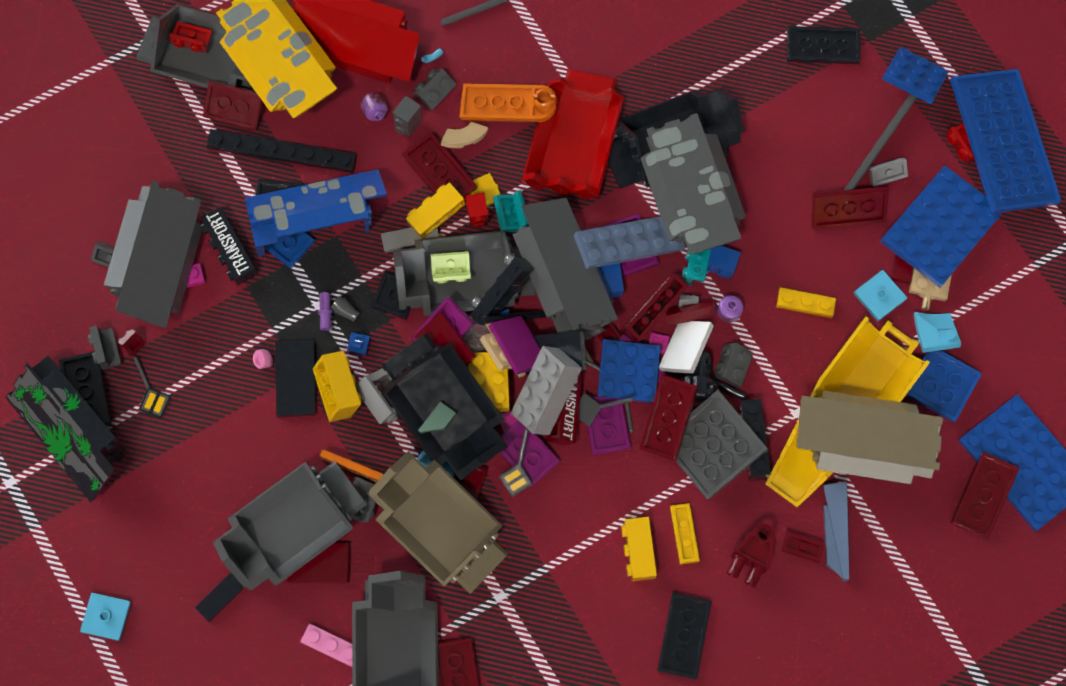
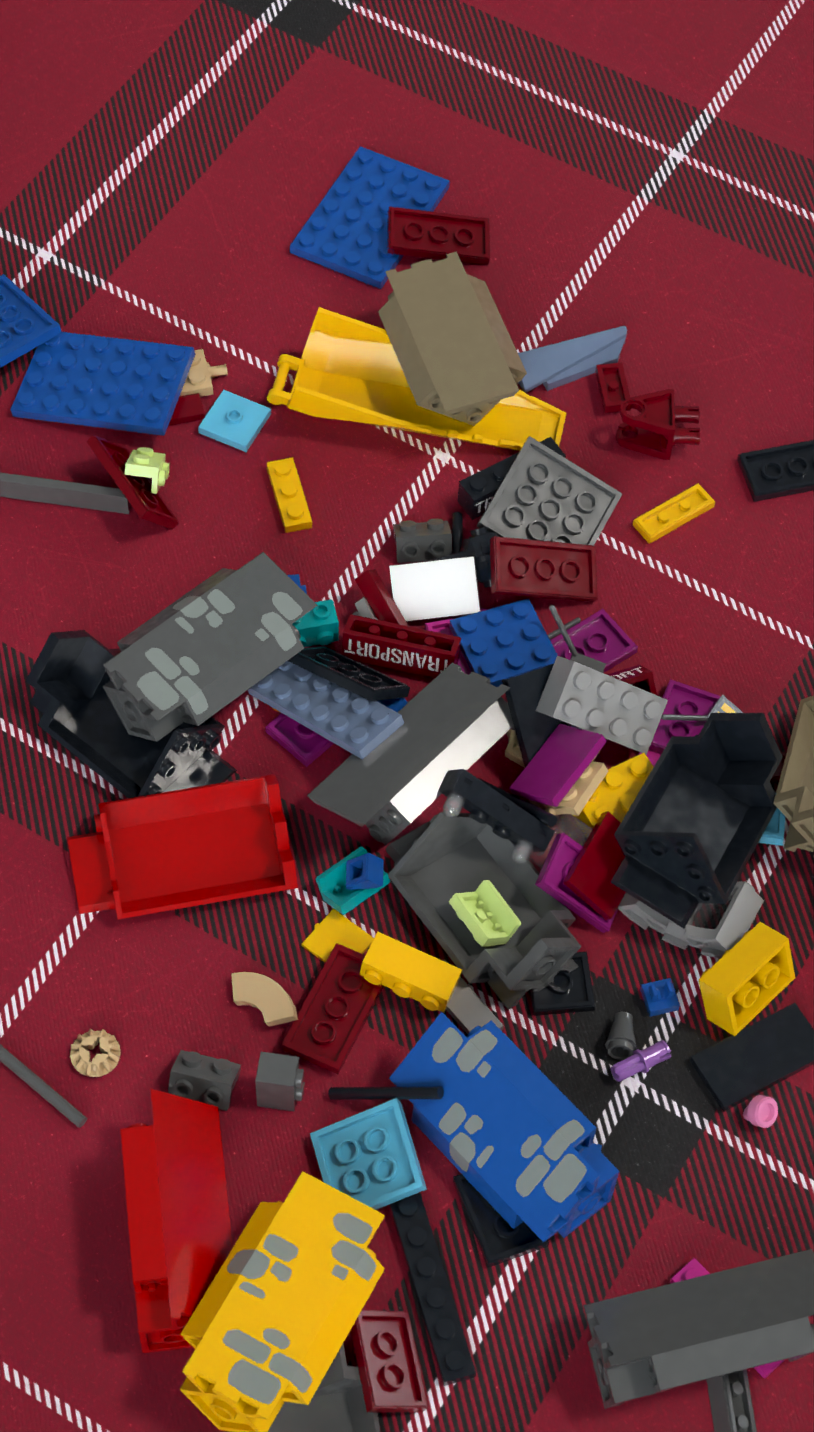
camera: 115 degrees left, 15 degrees down
black brick [200,207,257,286] -> none
medium lavender head [361,93,388,121] -> none
sand green tile [418,402,456,433] -> none
medium azure piece [421,48,444,63] -> none
orange plate [460,84,557,122] -> none
red brick [465,193,489,228] -> none
yellow brick [621,517,657,581] -> none
medium lavender head [717,295,743,323] -> none
light grey plate [869,157,908,187] -> none
blue plate [905,350,982,423] -> none
medium azure plate [914,312,961,353] -> none
none -> tan gear [70,1029,121,1077]
none -> yellowish green bracket [125,447,170,494]
none -> black tile [288,646,410,701]
none -> medium azure plate [310,1098,427,1210]
none -> black bar [328,1086,444,1100]
none -> blue slope [346,853,384,890]

